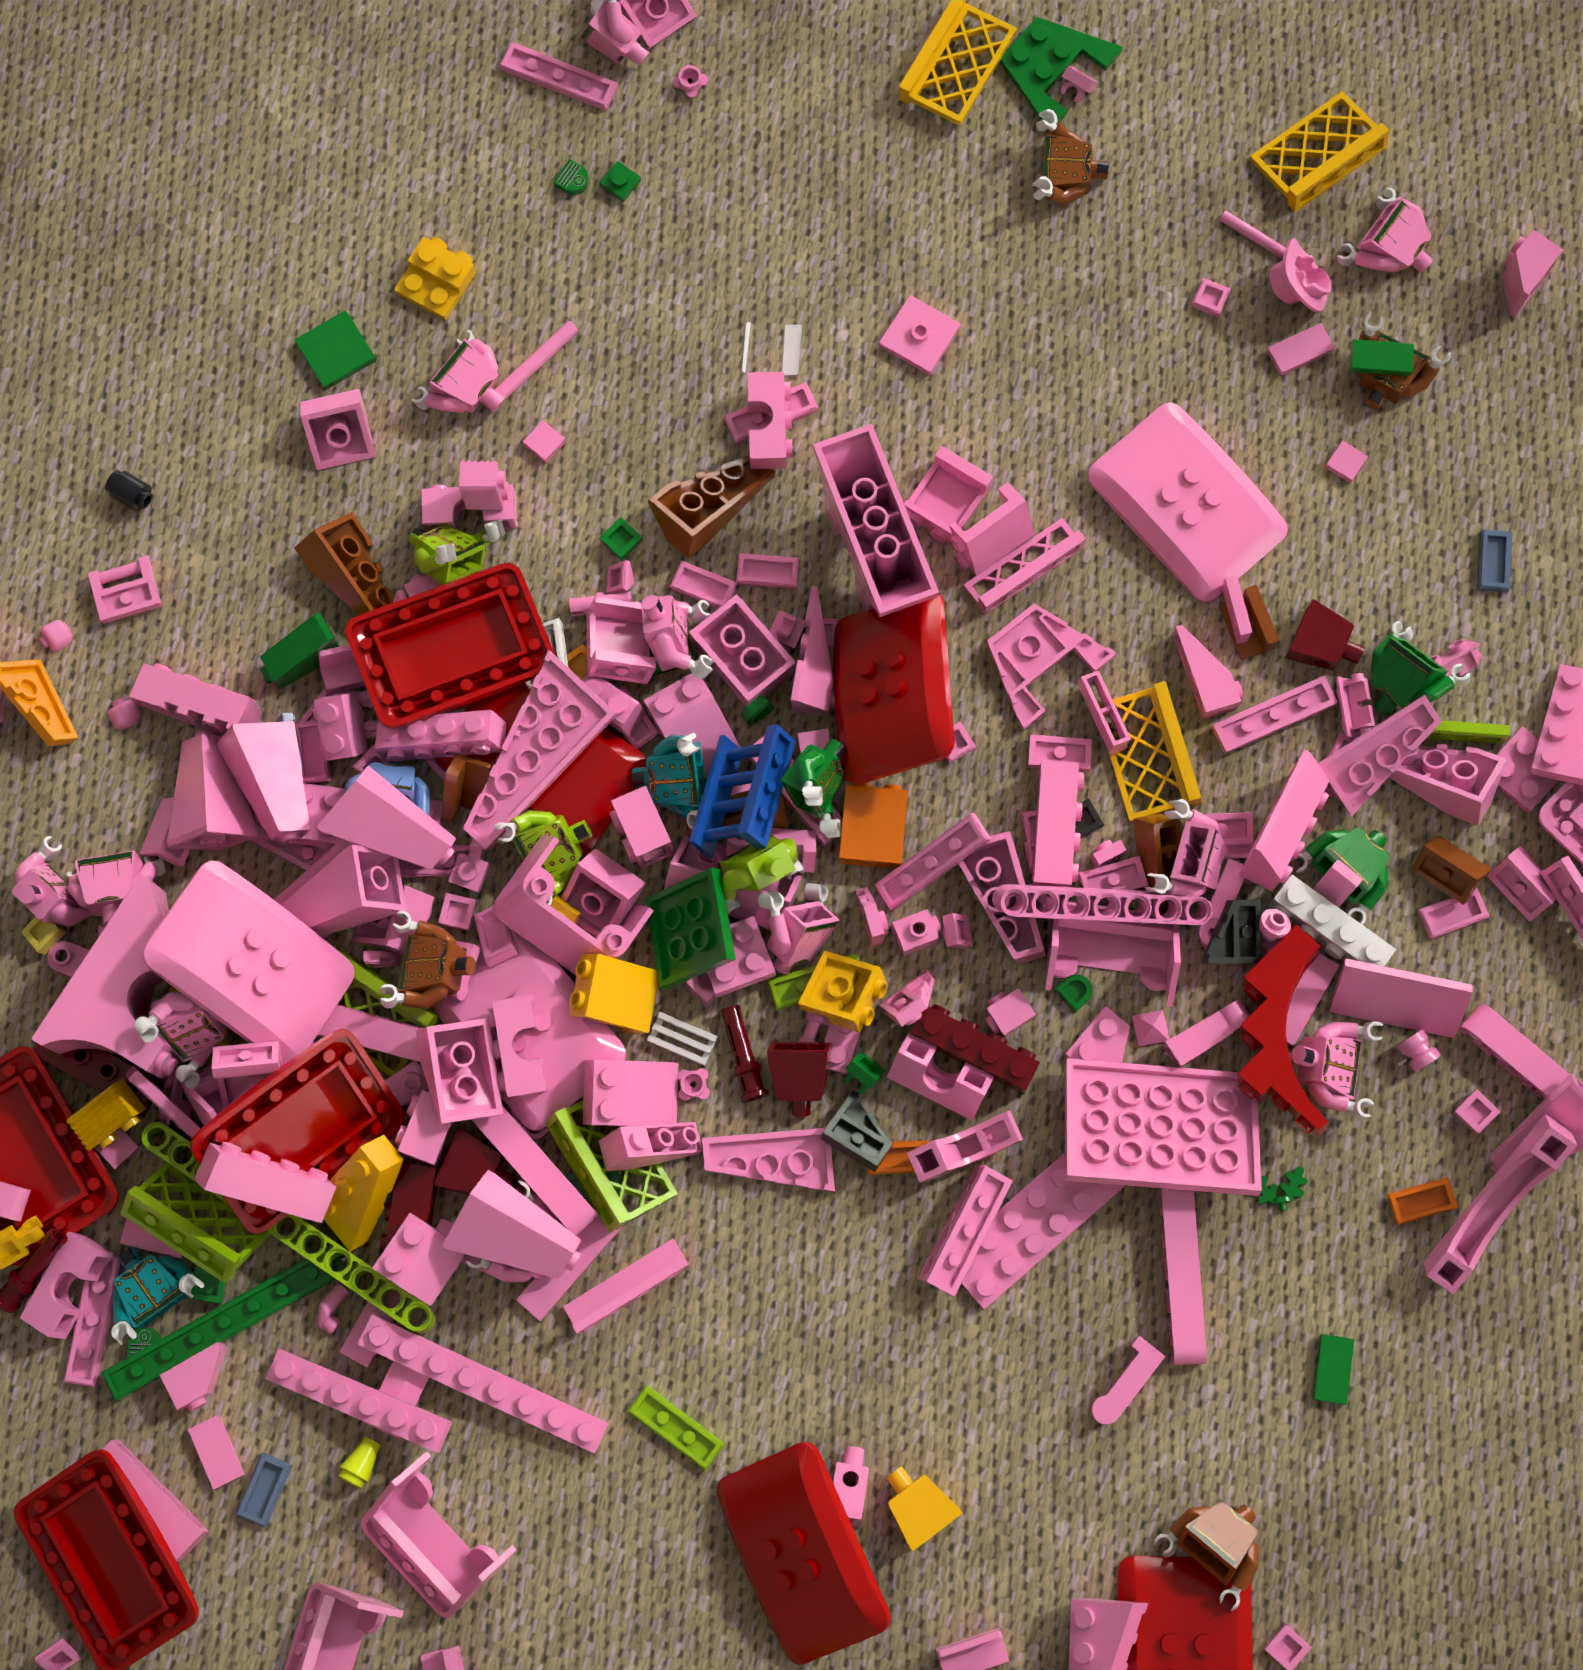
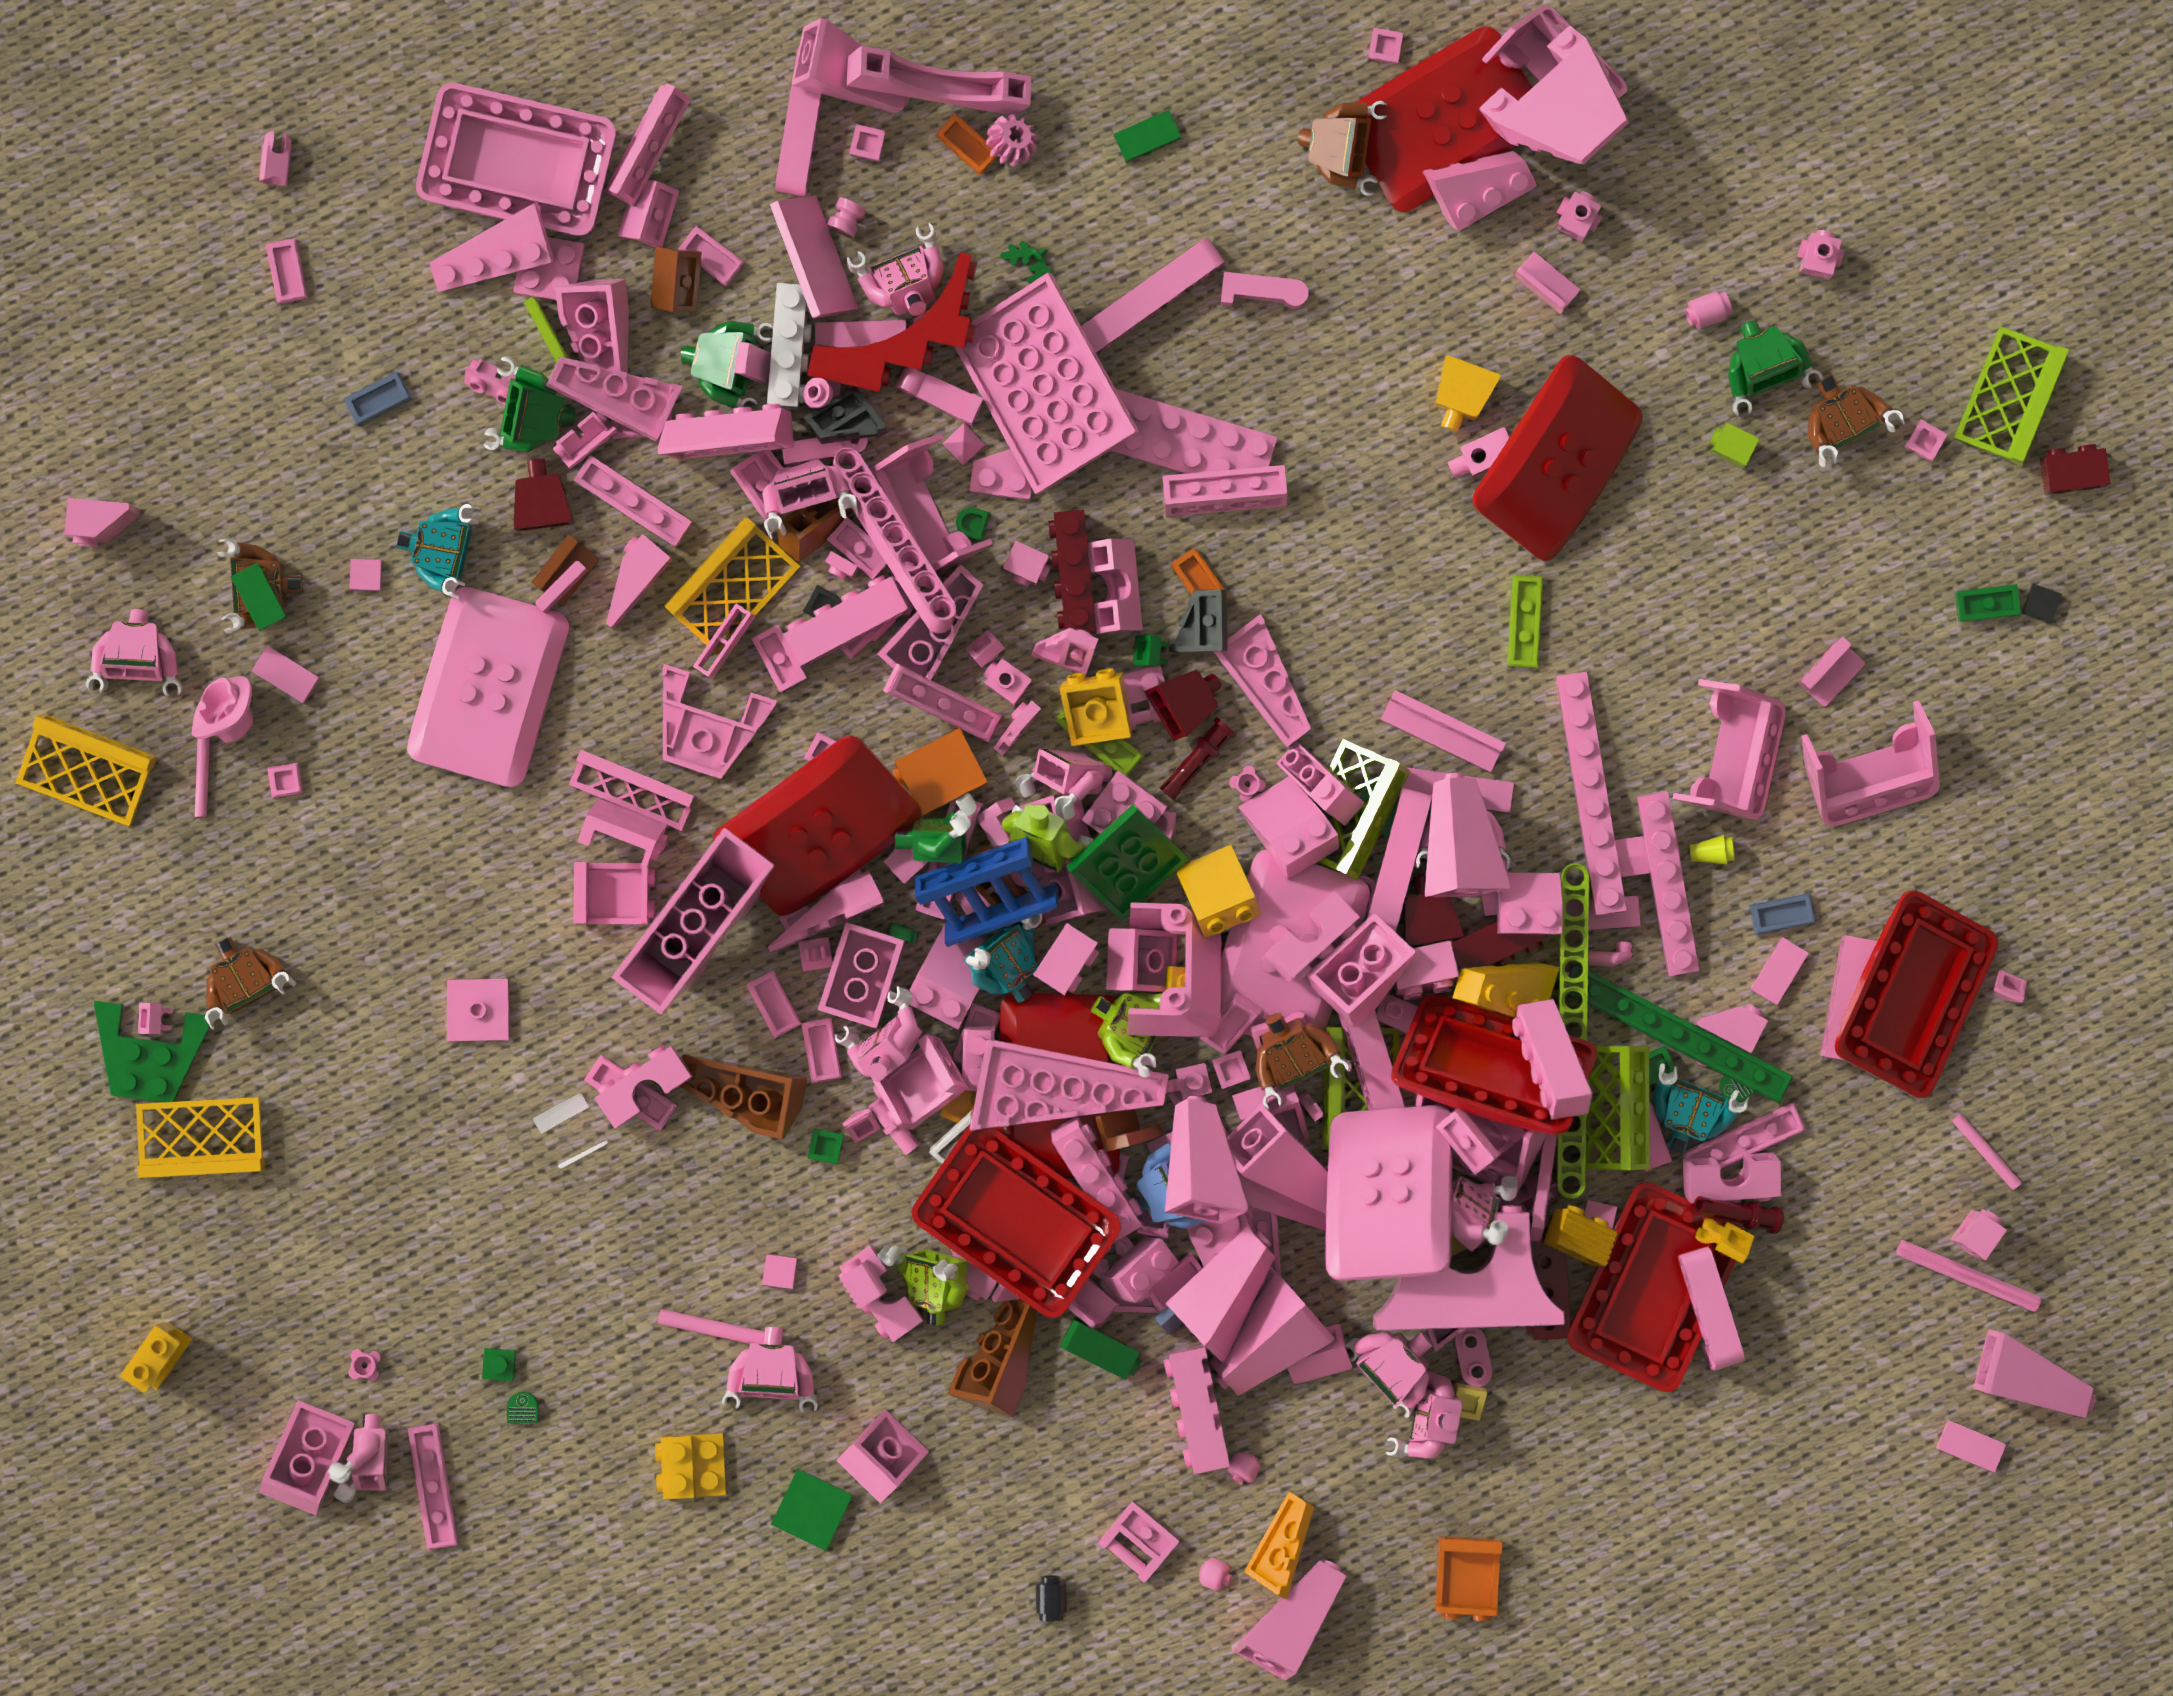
camera: 125 degrees left, 10 degrees up
white tile [647,1012,718,1066] -> none
bright pink arch [907,1111,1023,1183] -> none
none -> teal torso [397,504,480,599]
none -> bright pink gear [986,113,1039,168]

